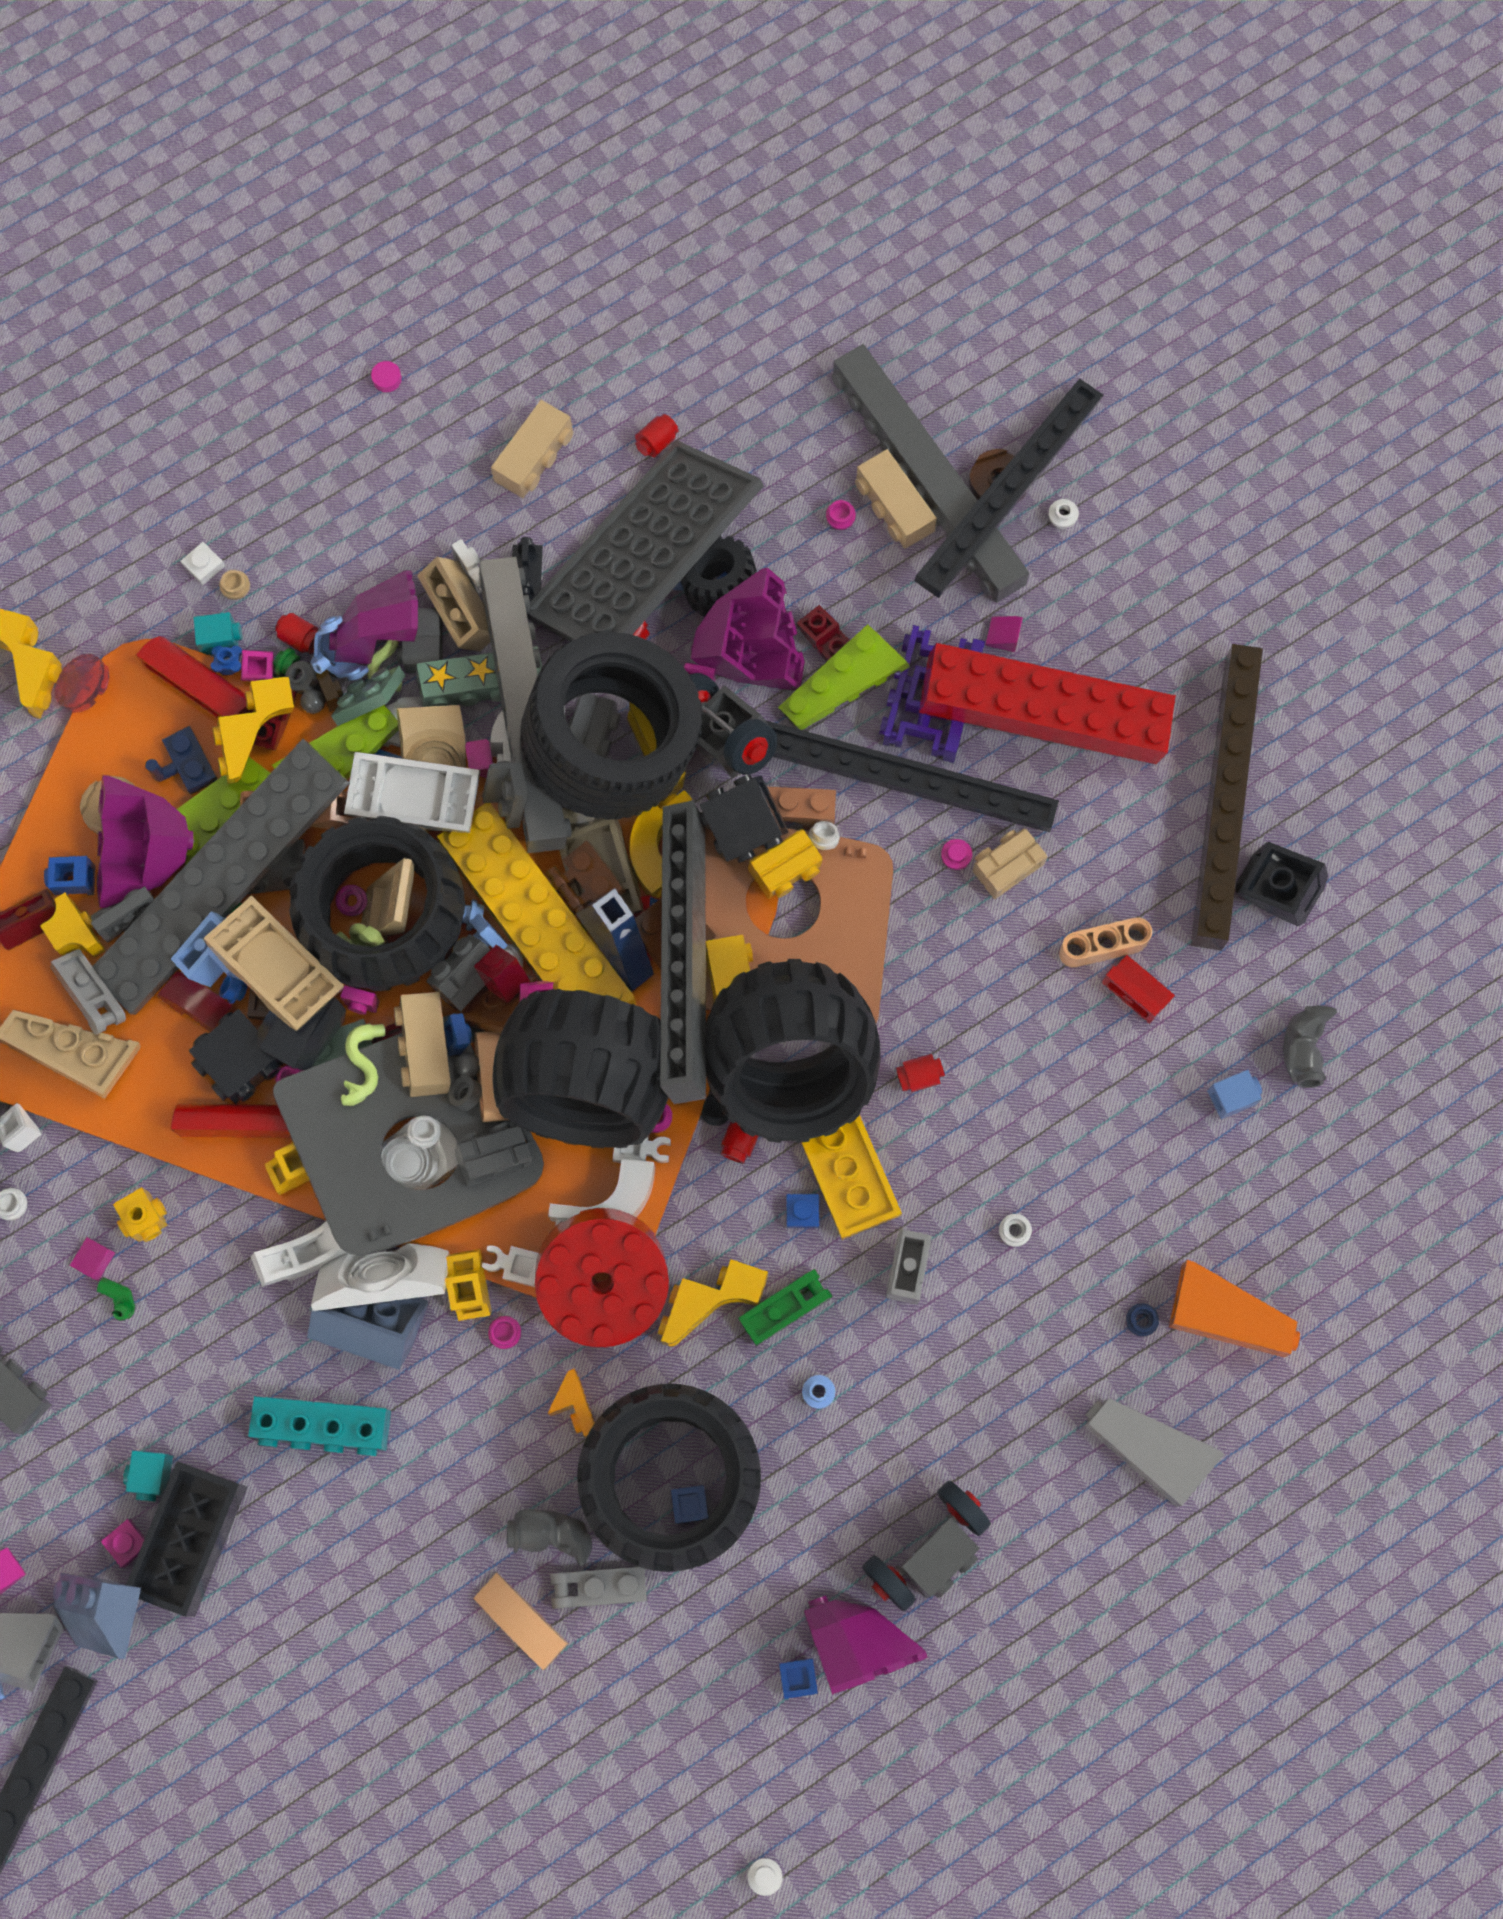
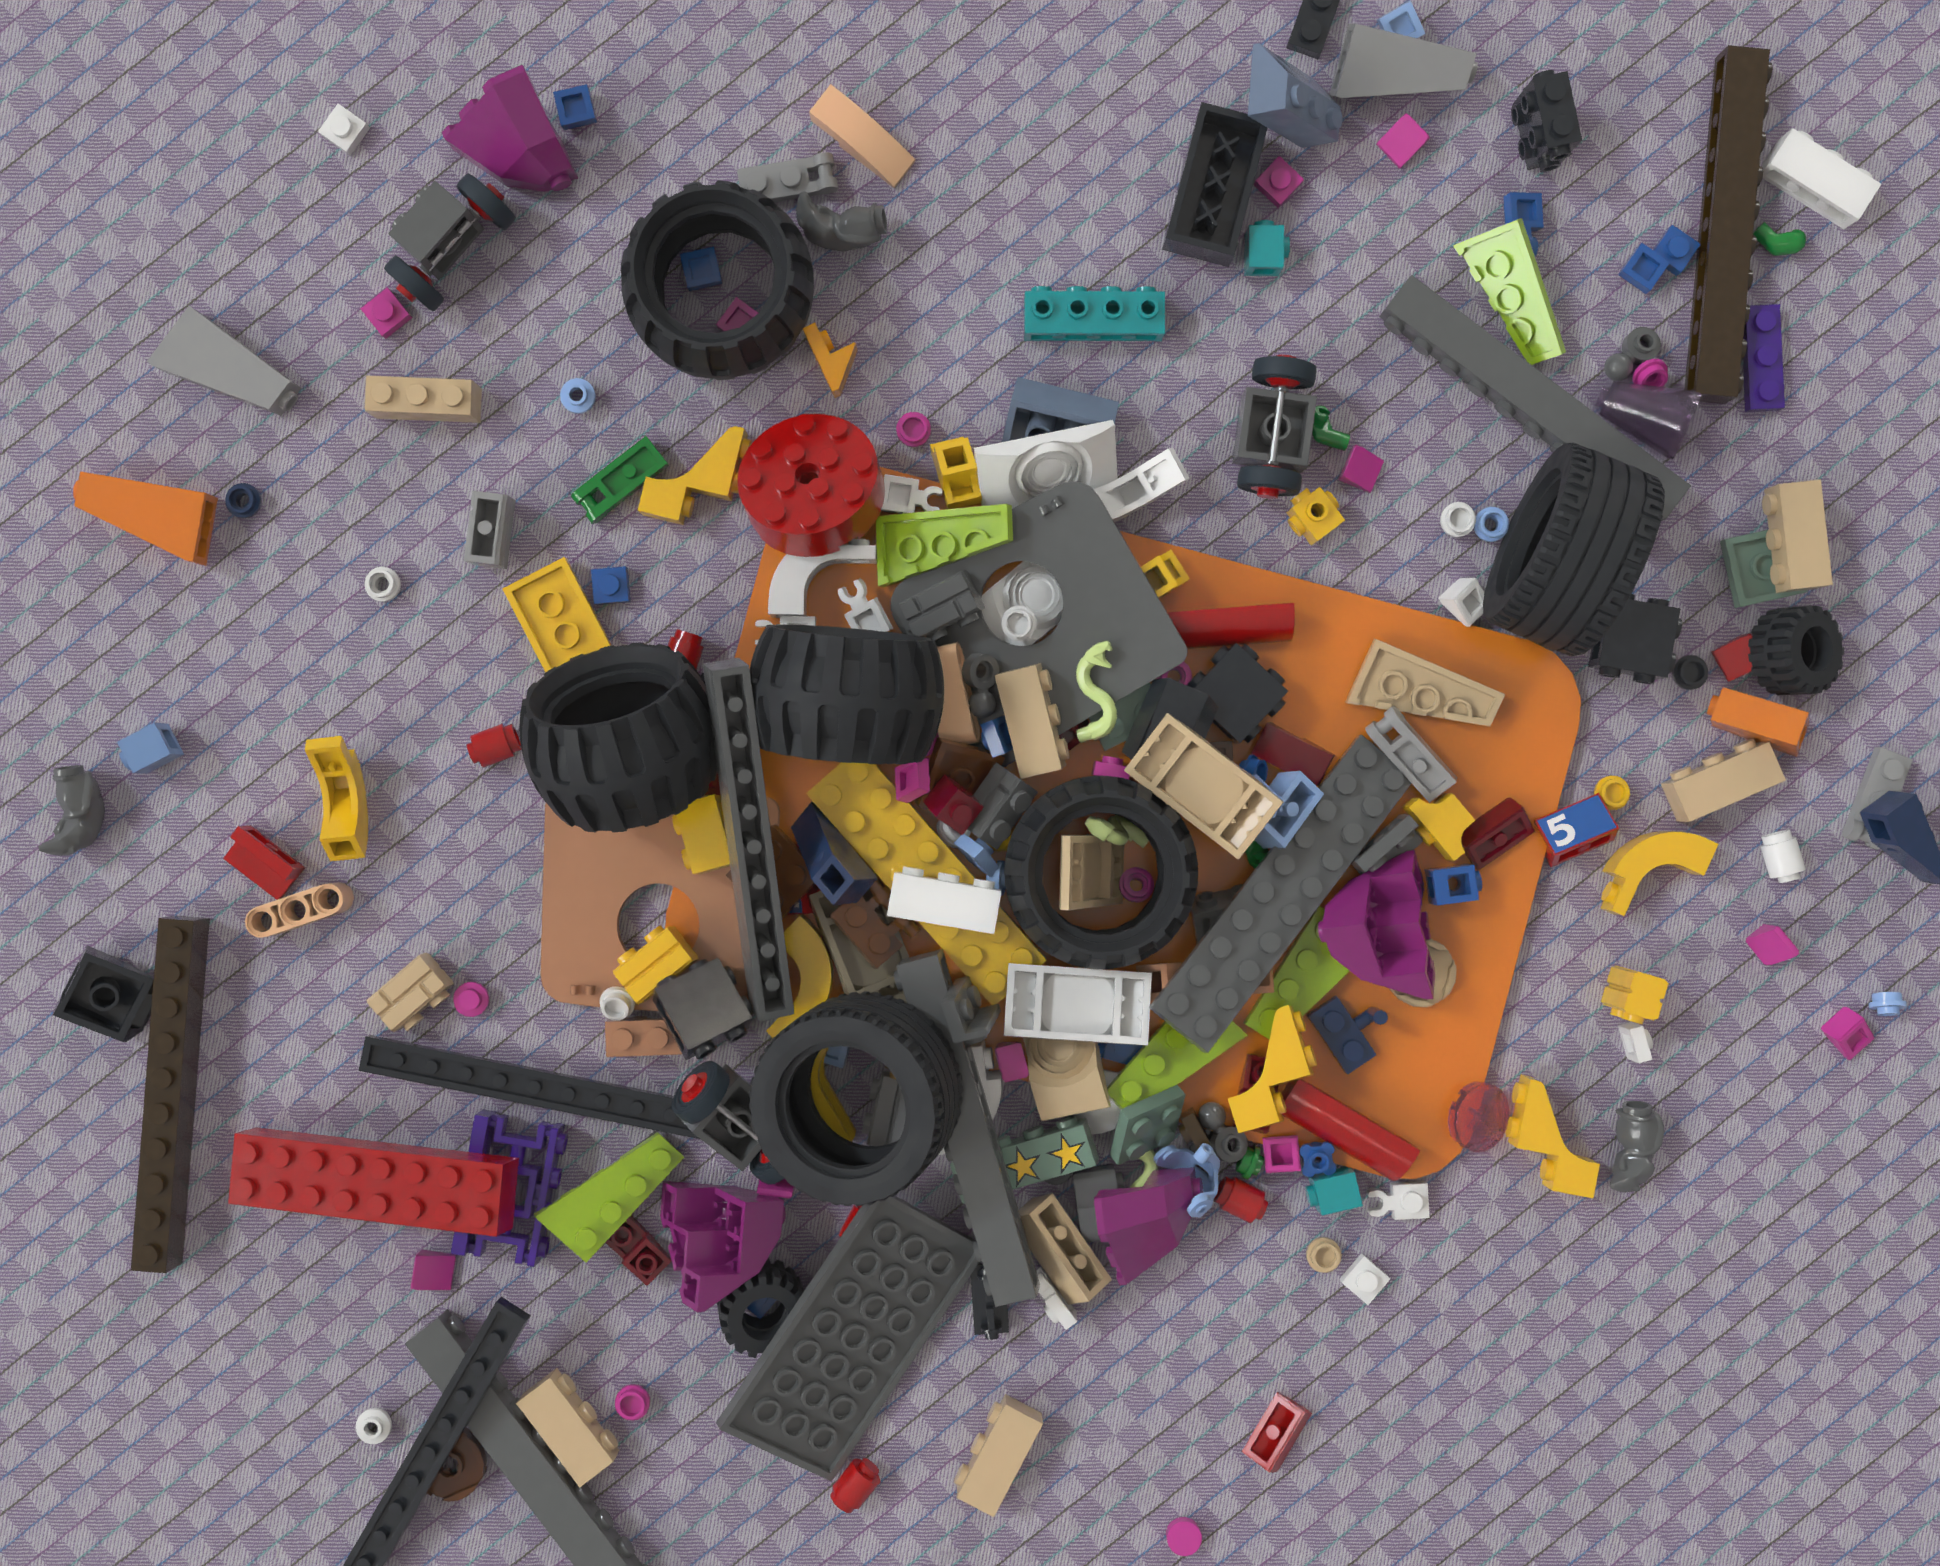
camera: 165 degrees right, 15 degrees up
none -> yellow arch [305,736,368,862]
none -> white plate [318,104,370,156]
none -> dark pink plate [360,287,413,339]
none -> tan brick [365,376,482,423]
none -> dark pink plate [716,297,759,332]
none -> white plate [838,578,893,632]
none -> lime wing [876,504,1013,588]
none -> white brick [887,866,1001,934]
none -> brick [1232,355,1317,499]
none -> red slope [1241,1392,1312,1473]
none -> white plate [1366,1181,1430,1220]

